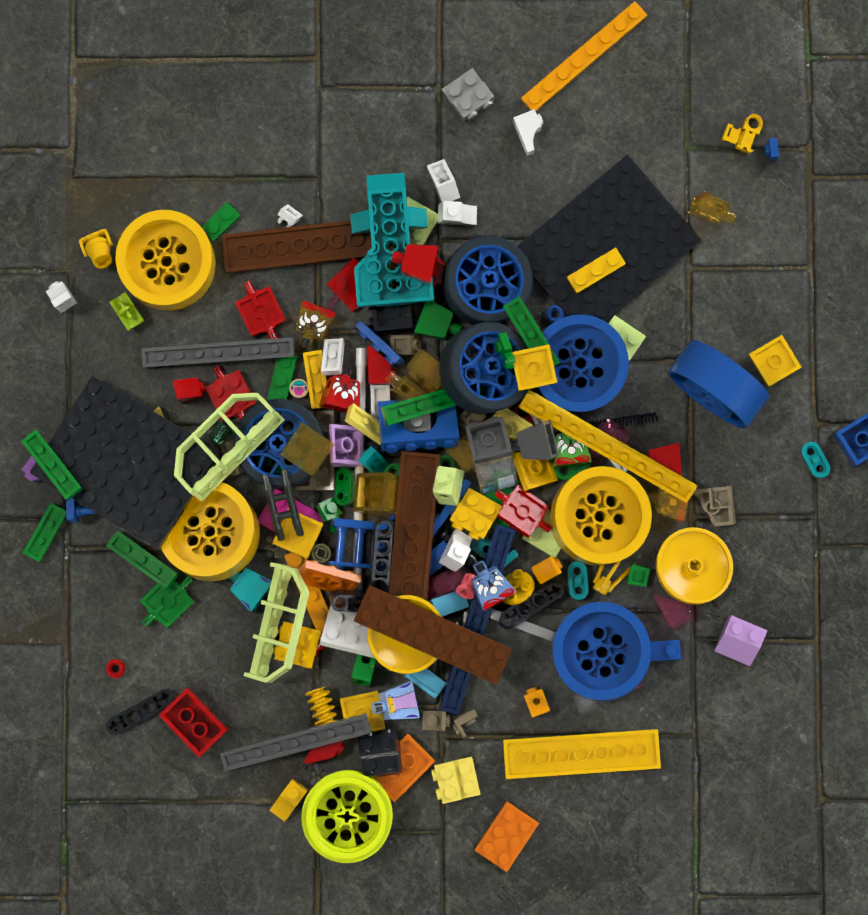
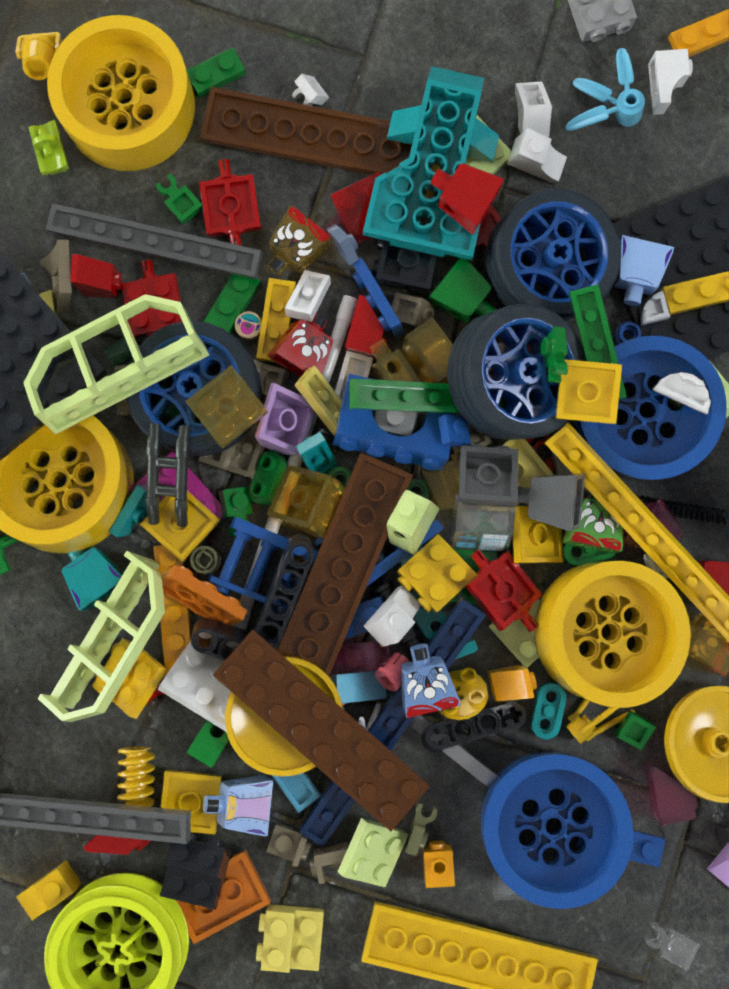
camera: 10 degrees right, 0 degrees up
none -> dark tan plate [40,240,72,313]
none -> teal plate [109,484,147,537]
none -> green plate [156,174,203,225]
none -> sand blue plate [326,224,359,265]
none -> yellowish green plate [337,818,409,887]
none -> olive plate [404,801,437,856]
none -> blue plate [438,414,471,447]
none -> medium azure plant [566,48,645,131]
none -> light blue torso [613,235,674,306]
none -> white tile [640,291,670,326]
none -> clear plate [643,922,700,971]
none -> white plate [652,372,711,415]

